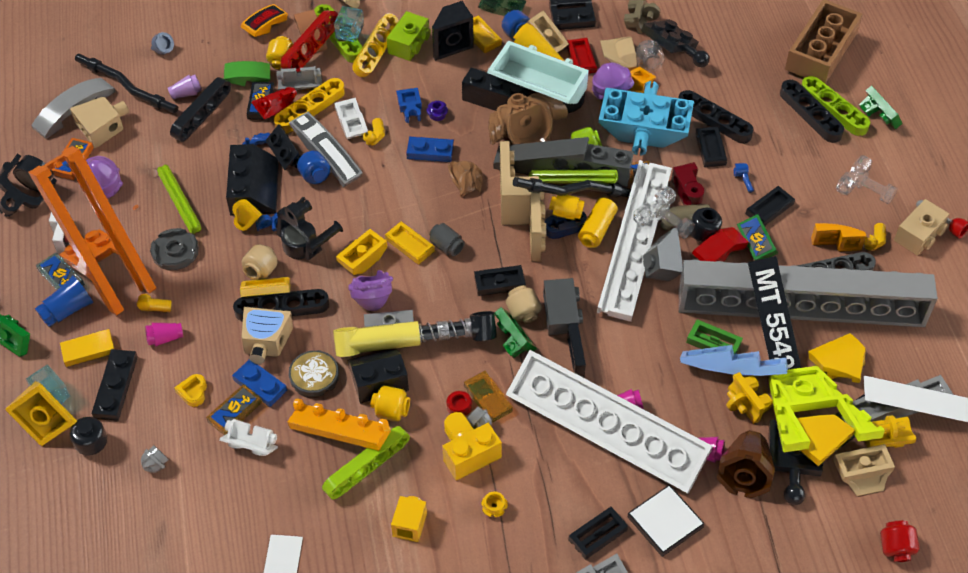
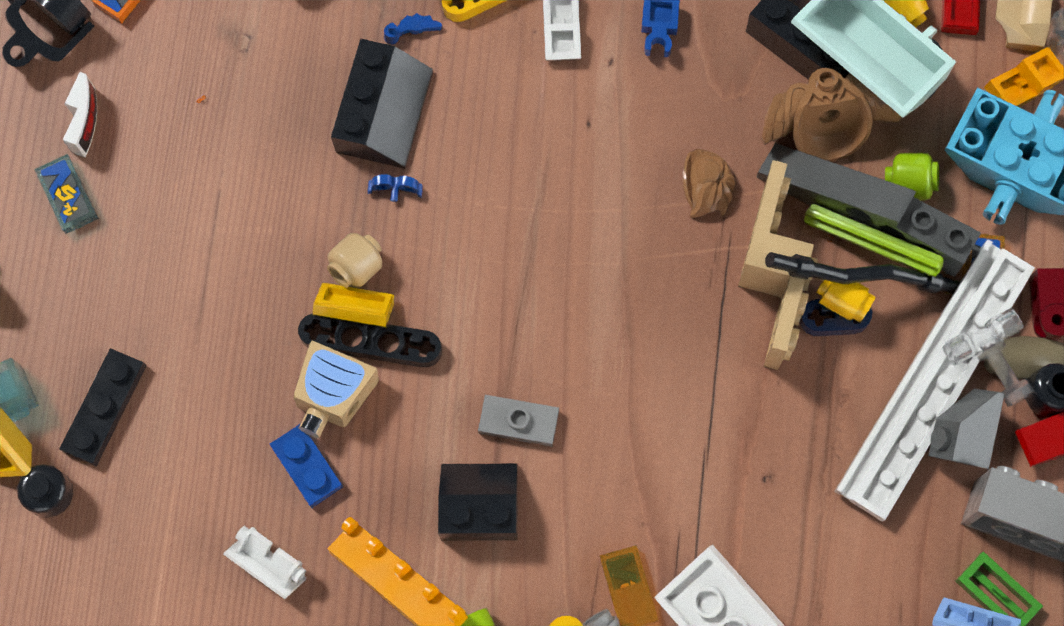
camera: 20 degrees right, 20 degrees up
orange piece [28,146,157,316] -> none
blue plant [35,276,94,327] -> none
yellow tile [60,329,114,367] -> none
medium lavender hair [86,156,123,199] -> none
yellow arm [136,294,172,312] -> none
light grey plate [141,445,169,473] -> none
dark pink cone [145,322,183,347] -> none
dark grey tile [150,228,199,270] -> none
lime axle [157,165,202,234] -> none
yellow tile [174,374,207,407] -> none
tile [206,384,262,435] -> none
yellow tile [232,199,262,231] -> none
black hinge [265,124,301,170] -> none
black piece [277,197,343,261] -> none
tile [288,350,339,397] -> none
slope [289,112,363,187] -> none
blue head [297,150,330,184] -> none
piece [333,311,497,357] -> none
yellow slope [336,229,387,275] -> none
medium lavender hair [348,270,393,311] -> none
yellow arm [363,118,385,146] -> none
yellow head [370,386,410,422] -> none
yellow tile [385,221,435,265] -> none
blue plate [406,136,454,162] -> none
dark purple plate [426,101,448,121] -> none
dark grey brick [429,223,465,256] -> none
red tile [446,391,472,416] -> none
black plate [474,265,526,296] -> none
green hinge [495,307,537,358] -> none
tan head [506,285,542,324] -> none
dark grey brick [543,278,583,335] -> none
black tile [567,323,586,378] -> none
yellow brick [578,198,618,248] -> none
medium lavender hair [592,62,634,100] -> none

